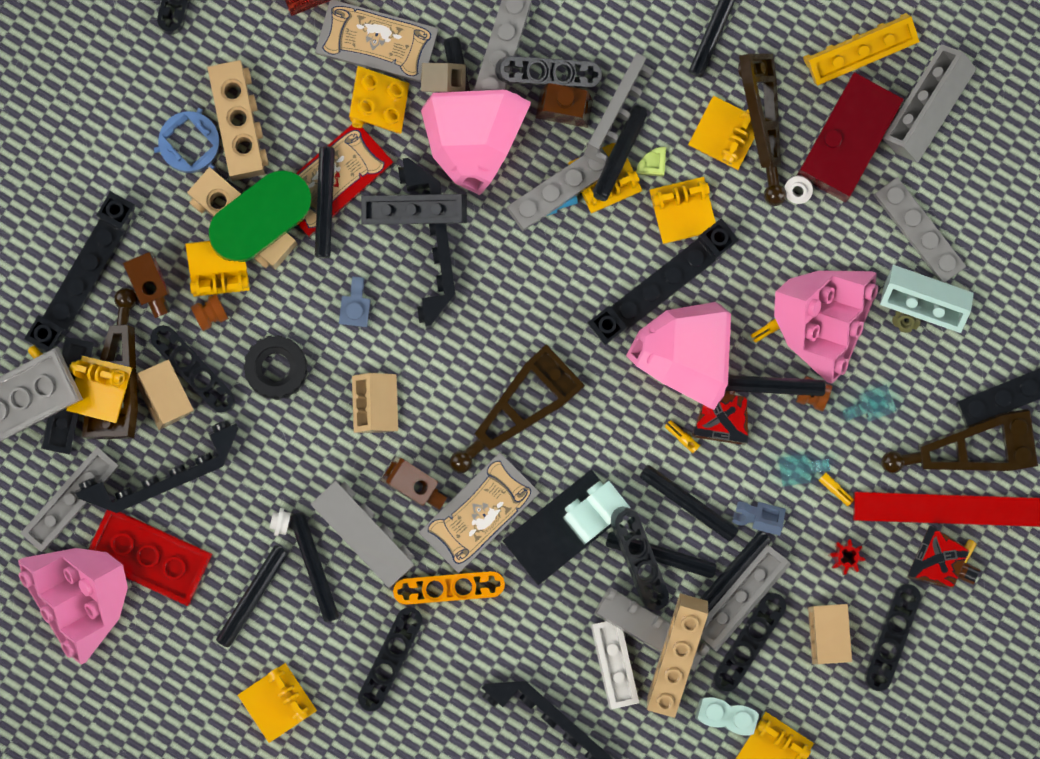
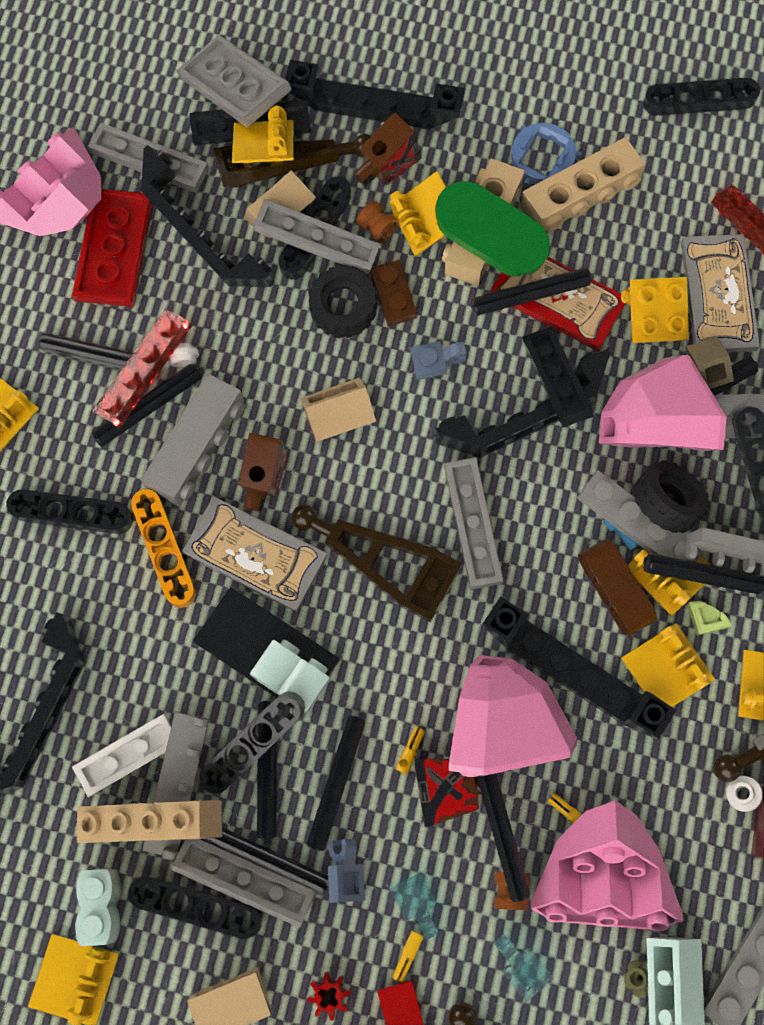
camera: 80 degrees right, 10 degrees down
reddish brown torso [535,83,593,128] -> none
none -> clear red plate [92,309,192,429]
none -> light grey plate [253,199,380,275]
none -> reddish brown plate [370,260,417,327]
none -> light grey plate [444,457,503,590]
none -> reddish brown beam [578,538,657,637]
none -> black tyre [633,460,710,533]

